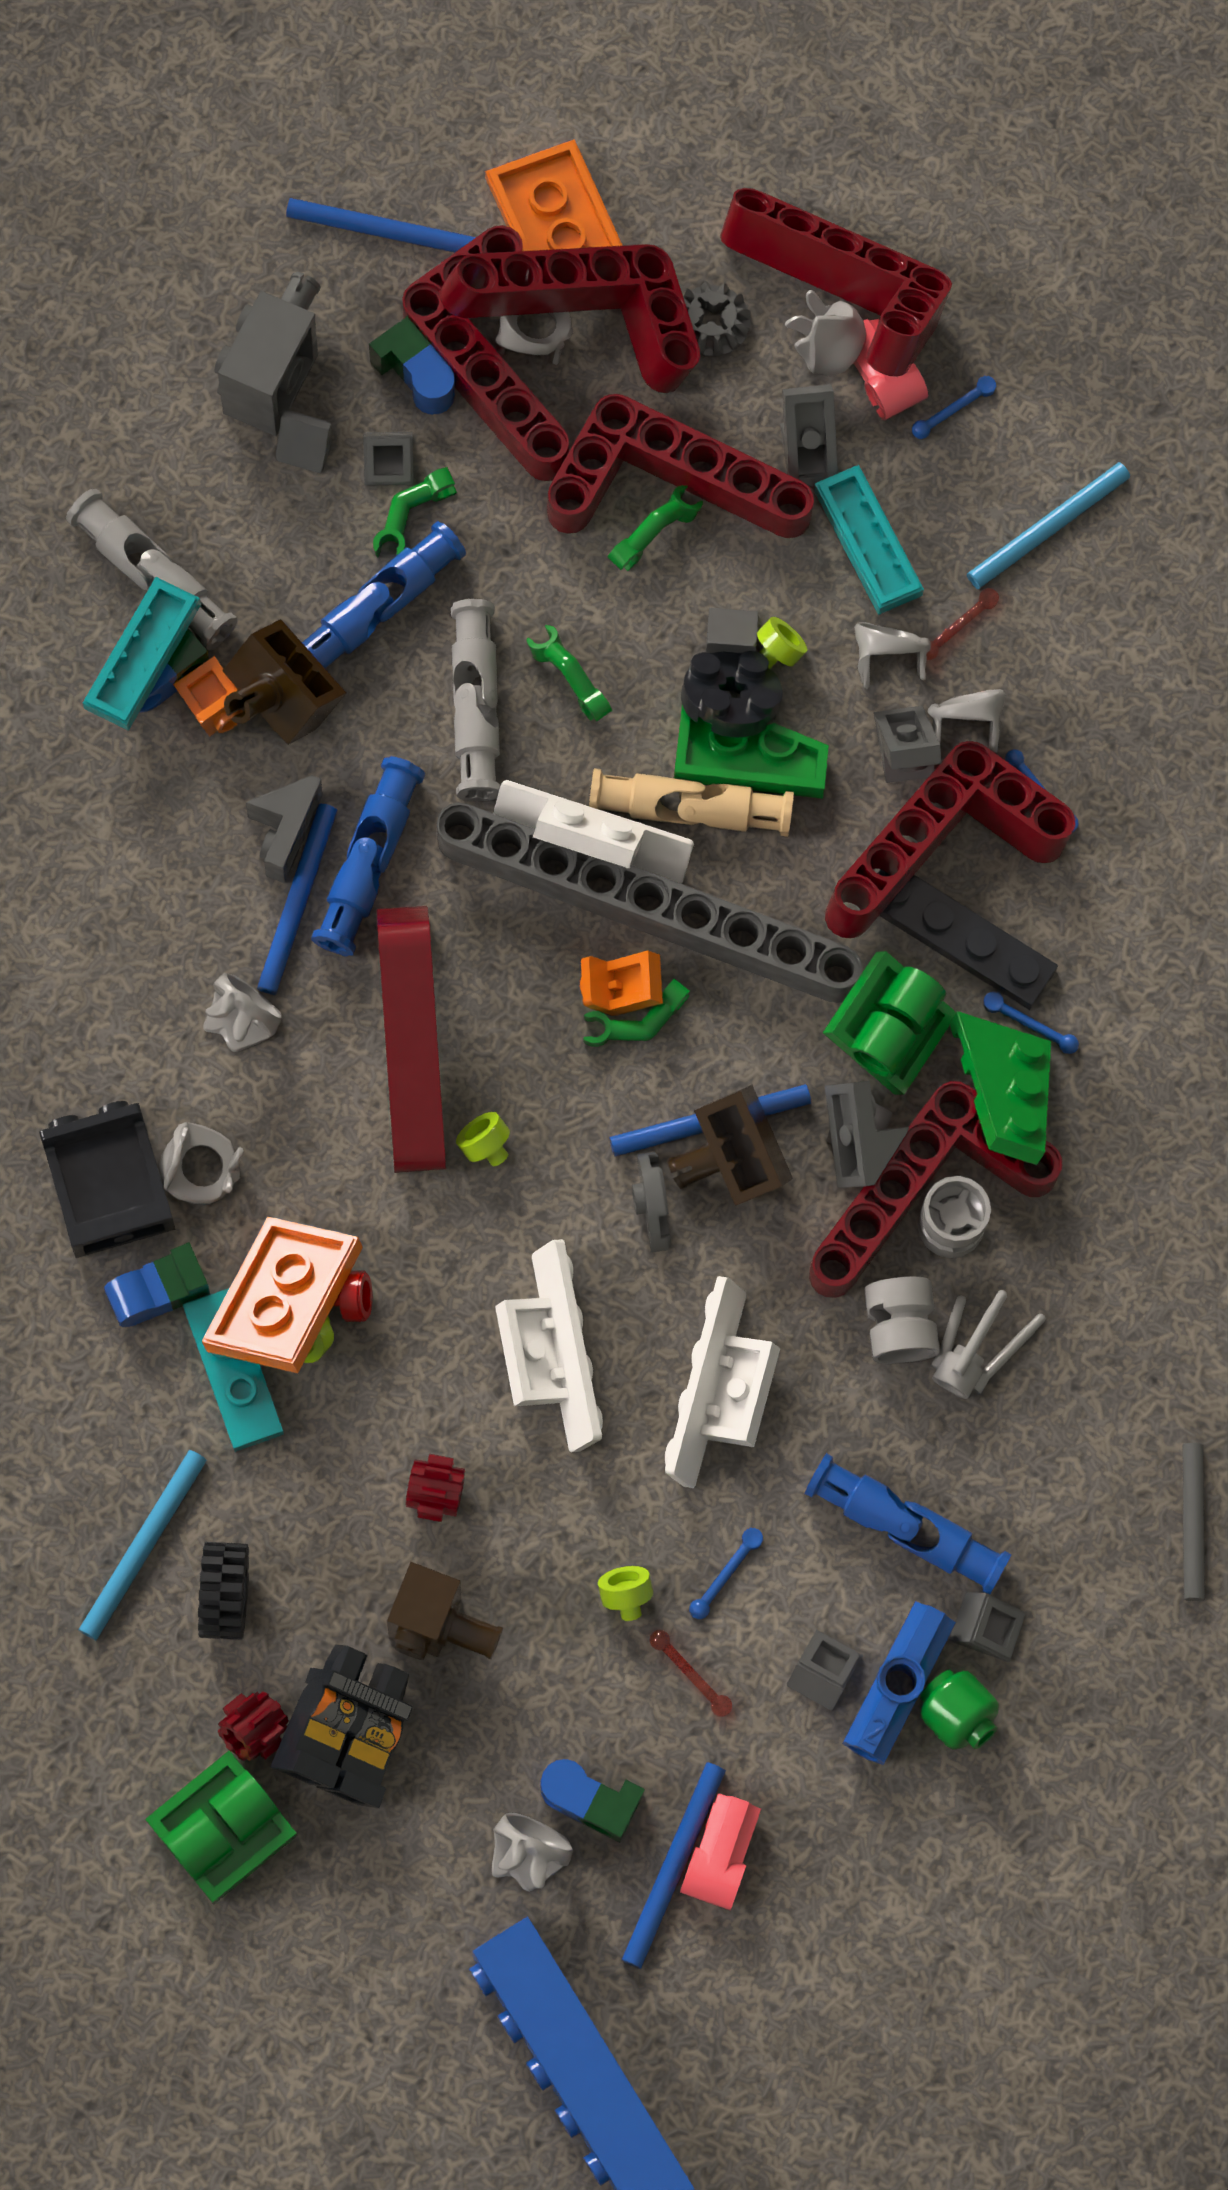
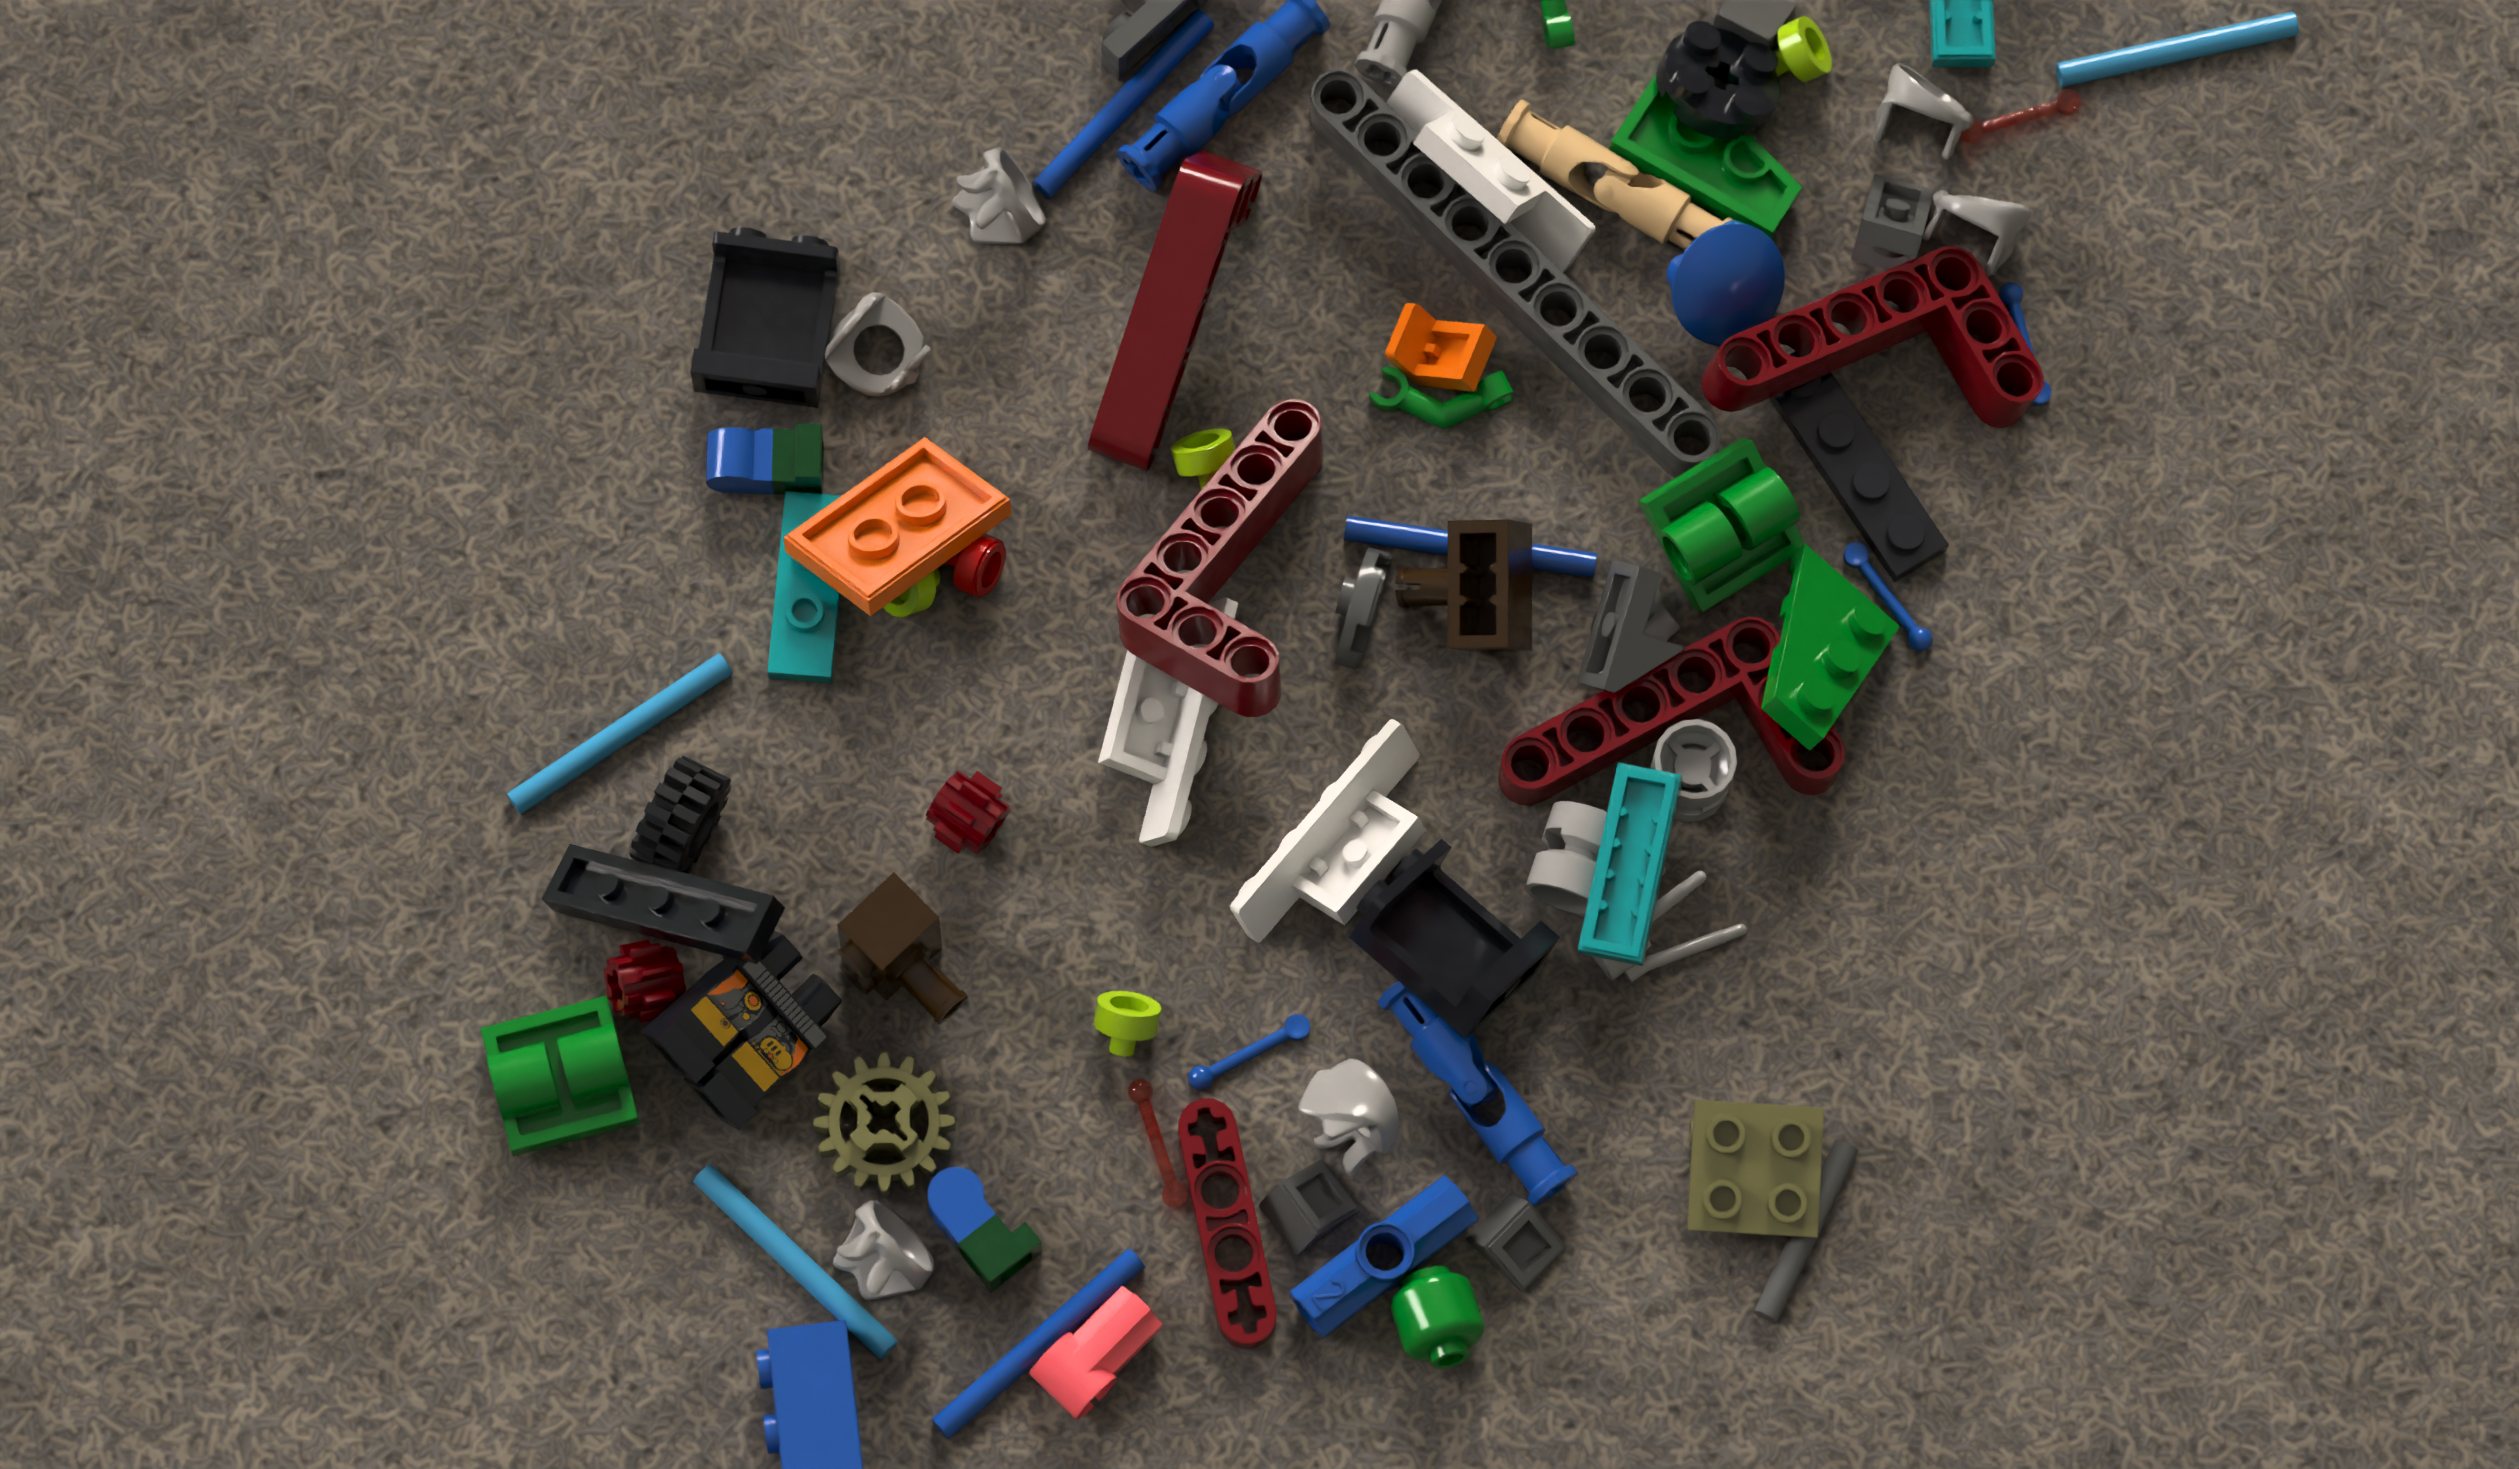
camera: 25 degrees right, 0 degrees up
none -> black plate [542,844,785,964]
none -> dark azure piece [693,1164,899,1360]
none -> olive gear [813,1052,956,1197]
none -> dark red beam [1116,399,1323,717]
none -> dark red beam [1178,1098,1276,1349]
none -> light grey piece [1298,1059,1400,1176]
none -> black panel [1349,839,1560,1039]
none -> teal plate [1578,763,1683,966]
none -> blue dish [1666,220,1785,346]
none -> olive hinge [1687,1099,1824,1238]

